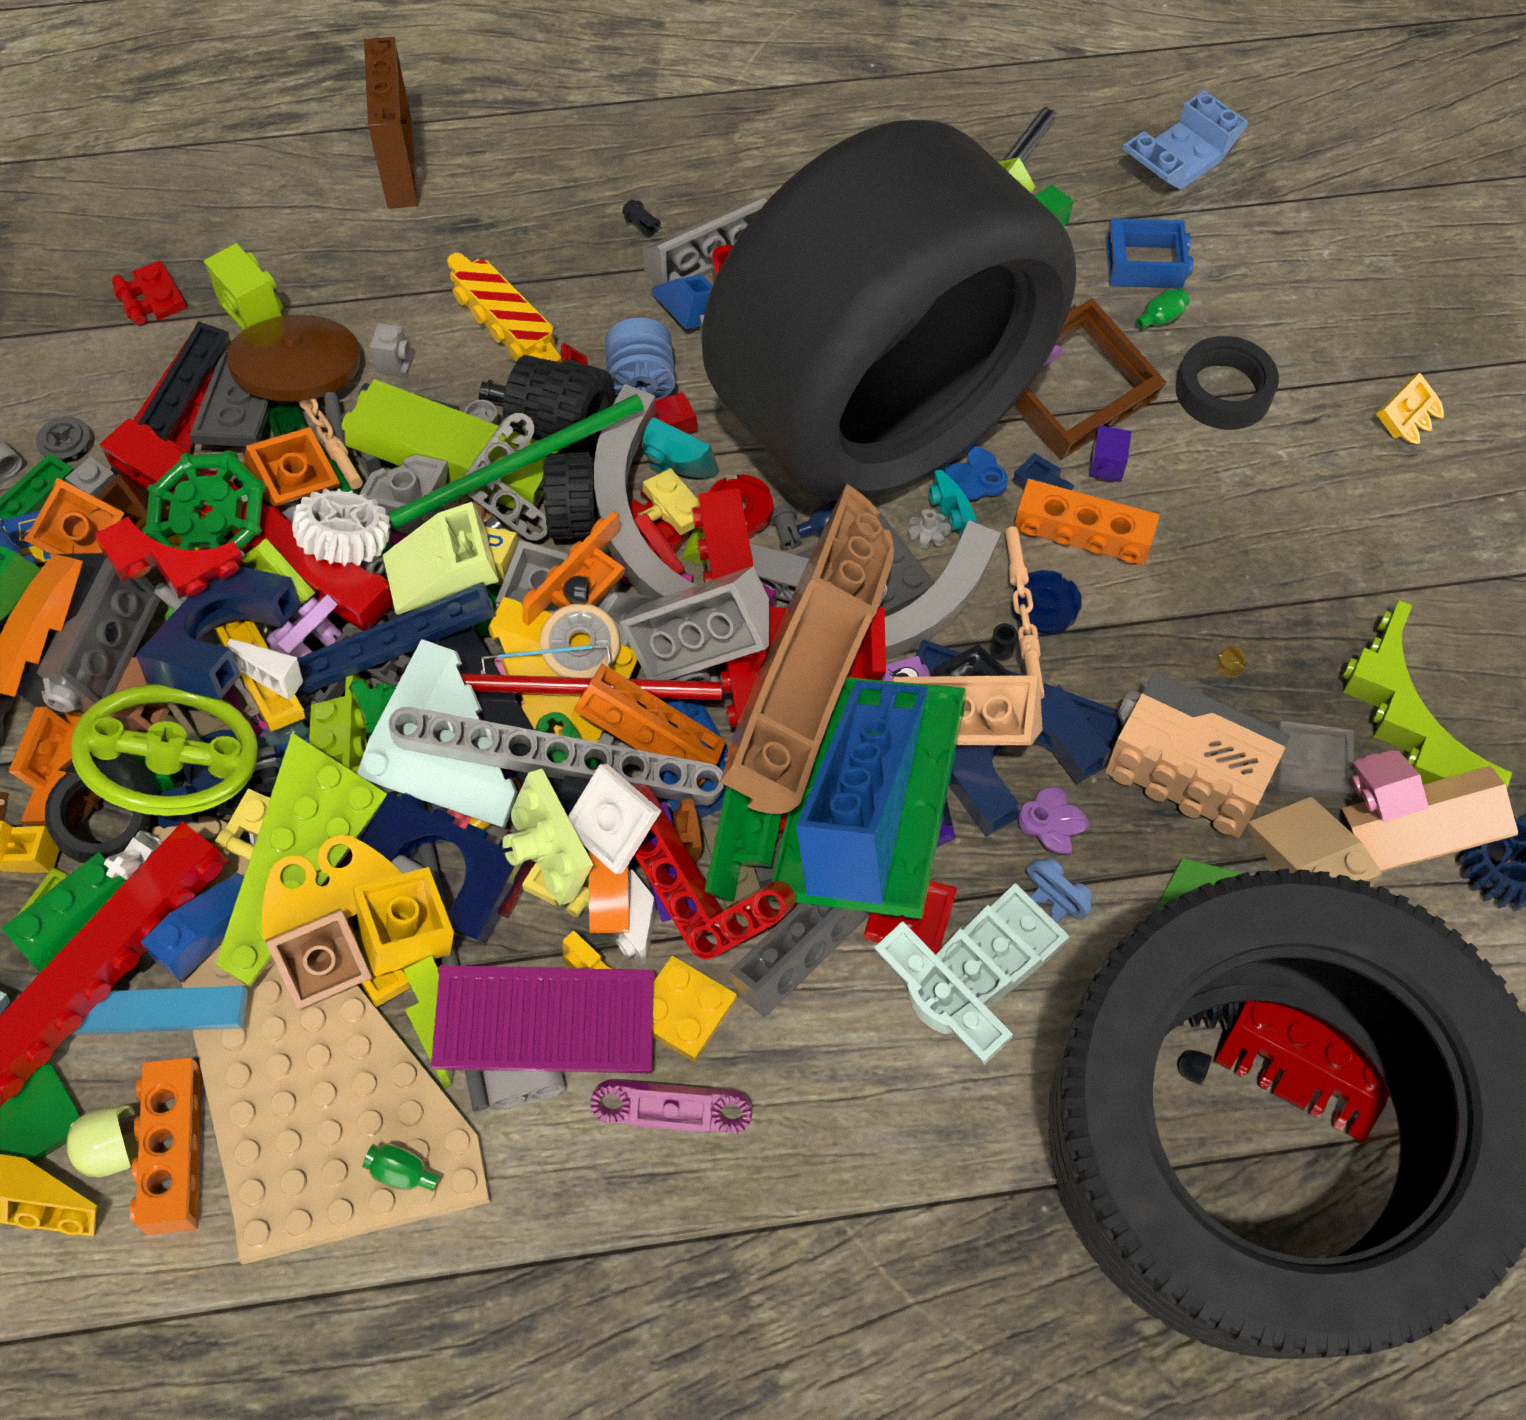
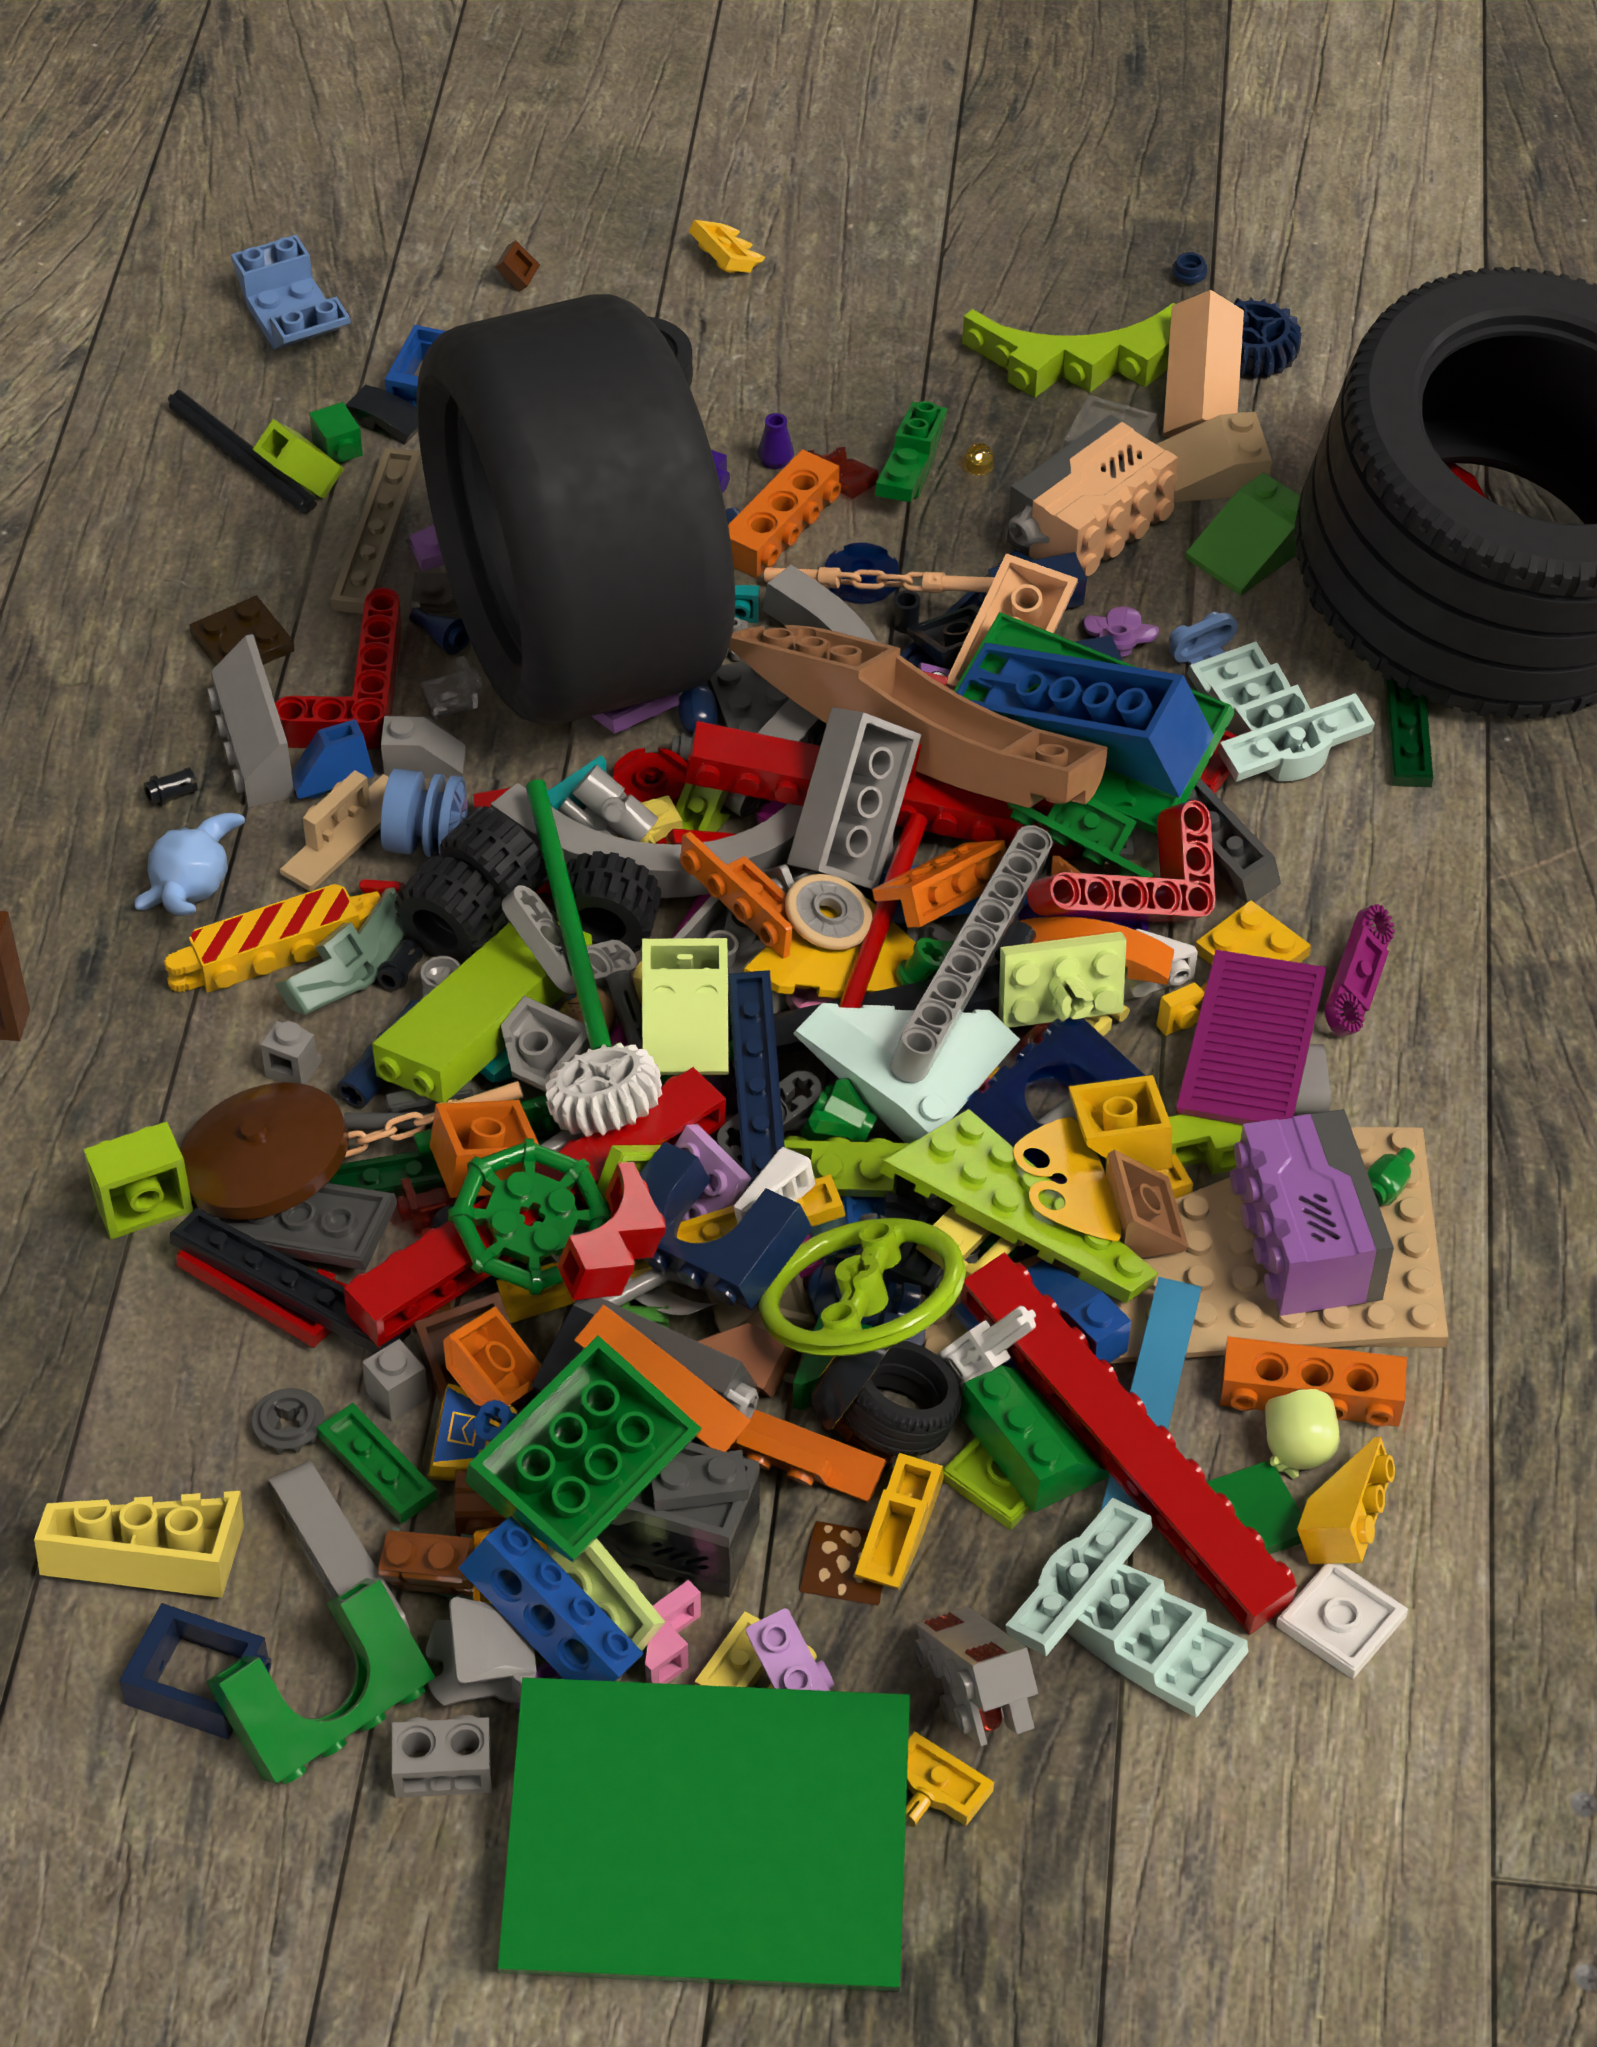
camera: 75 degrees left, 10 degrees down
red plate [111,260,187,325] -> none
medium azure piece [480,644,611,674] -> none
black hinge [563,575,590,605] -> none
white tile [568,764,661,874] -> none
bright pink hinge [1352,750,1429,822] -> none
none -> light blue piece [134,813,245,916]
none -> sand green plate [275,887,406,1015]
none -> tan bracket [280,770,389,891]
none -> black slope [346,385,418,445]
none -> reddish brown plate [495,240,540,292]
none -> light grey pin [558,765,658,842]
none -> dark purple cone [758,413,794,469]
none -> clear red slope [808,447,879,499]
none -> green slope [875,401,948,503]
none -> medium lavender piece [1230,1109,1394,1316]
none -> dark green tile [1384,678,1433,787]

